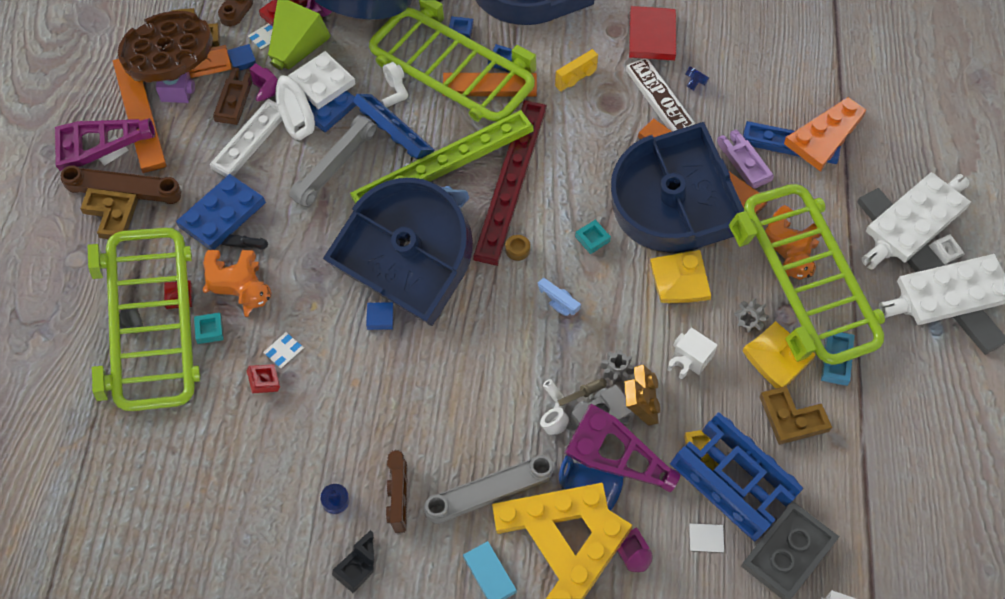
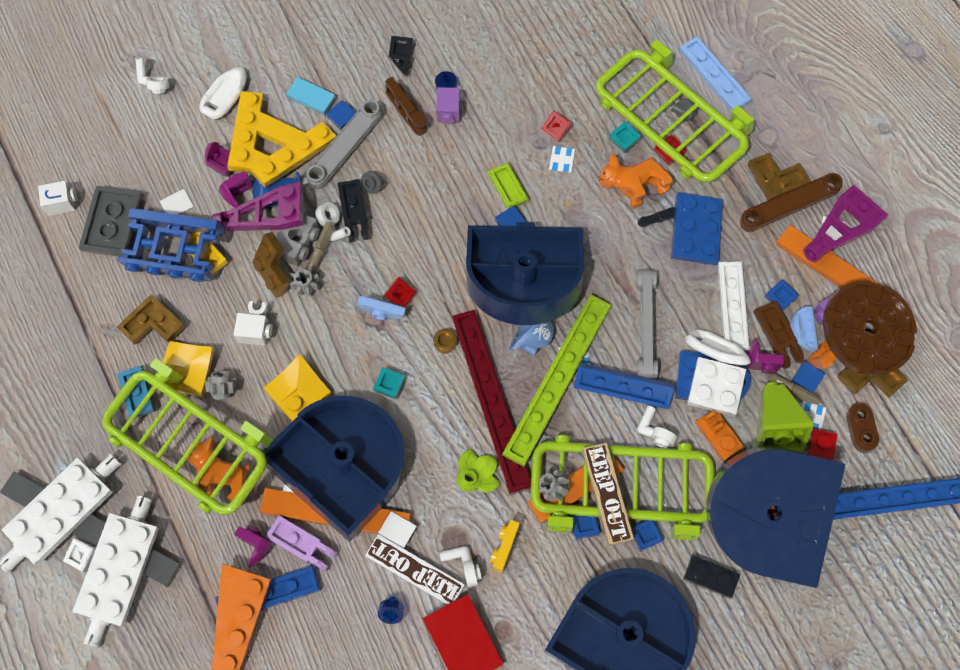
camera: 150 degrees right, 10 degrees up
none -> magenta plate [218,171,253,207]
none -> magenta plate [234,526,272,567]
none -> blue tile [326,100,356,130]
none -> black hinge [337,179,369,243]
none -> dark grey plate [361,171,387,194]
none -> white sticker [378,512,416,548]
none -> red tile [383,277,416,307]
none -> medium lavender brick [436,87,460,124]
none -> white plate [439,546,482,587]
none -> lime plate [456,449,500,493]
none -> lime tile [488,162,529,209]
none -> light grey gear [538,470,570,502]
none -> tile [582,443,634,546]
none -> light blue tile [679,36,752,111]
none -> orange plate [694,411,744,462]
none -> blue tile [764,279,799,312]
none -> dark tan piece [768,373,821,404]
none -> light blue plate [790,306,818,352]

